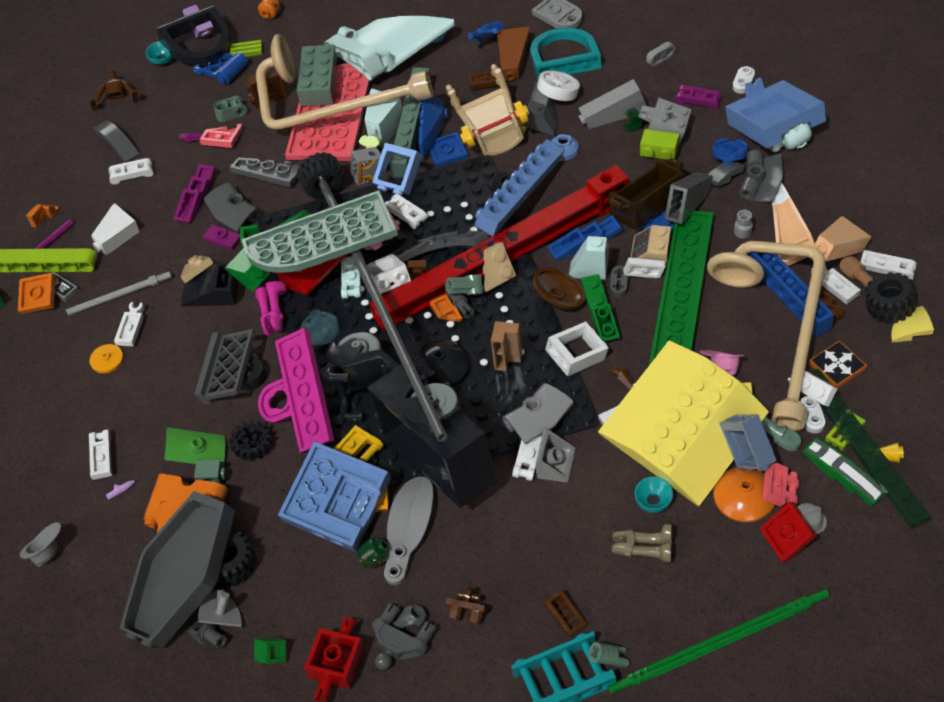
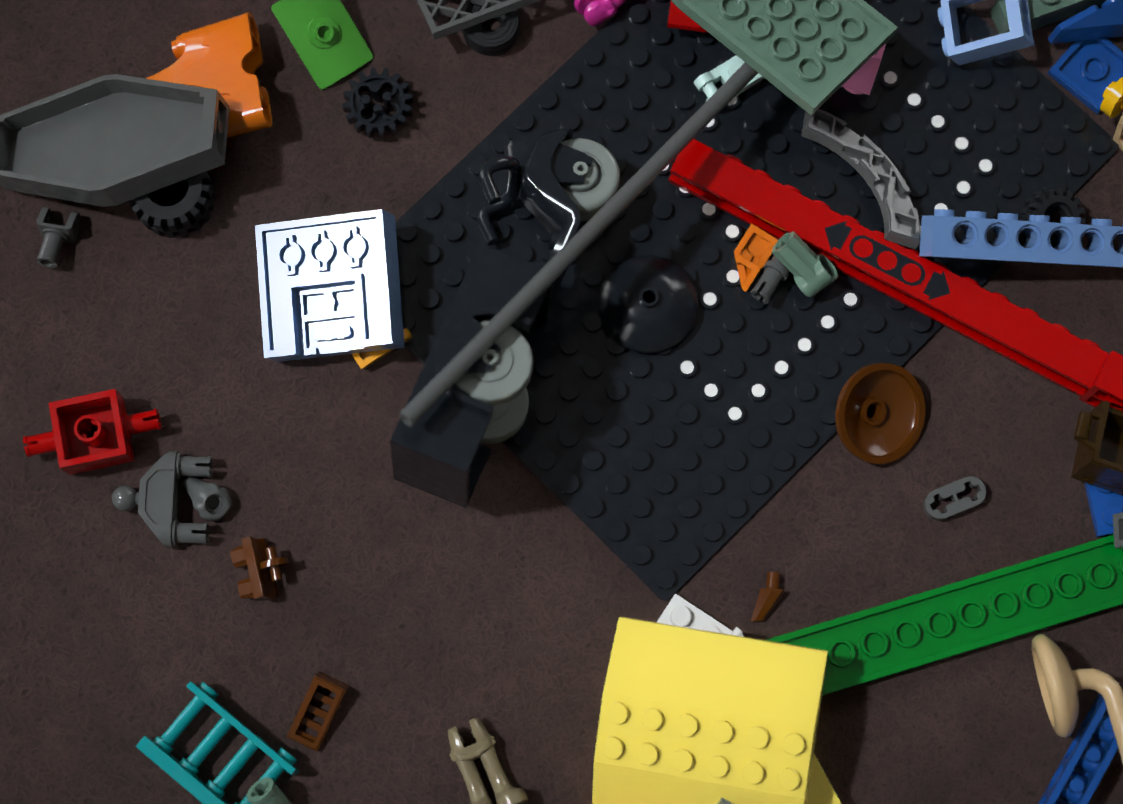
camera: 55 degrees right, 25 degrees up
sand green brick [194,460,227,484] -> none
light grey shield [198,589,242,627] -> none
green panel [254,637,286,664] -> none
dark pink plate [258,328,334,453] -> none
clear light blue tile [301,310,339,345] -> none
yellow plate [334,425,384,462] -> none
dark green head [358,537,389,569] -> none
white window [367,254,411,294] -> none
light grey plant [384,477,433,585] -> none
white plate [385,194,428,229] -> none
reddish brown plate [408,260,428,279] -> none
tan wing [482,242,516,292] -> none
medium nougat piece [491,321,523,371] -> none
light grey panel [503,383,573,444] -> none
white plate [512,435,542,481] -> none
light grey slope [536,428,576,482] -> none
white window [545,322,608,376] -> none
blue slope [547,215,623,261] -> none
light aqua slope [569,236,609,280] -> none
green slope [581,274,620,342] -> none
white plate [623,258,665,278] -> none
tan slope [630,225,671,268] -> none
teal piece [634,477,673,513] -> none
bright pink piece [700,350,744,375] -> none

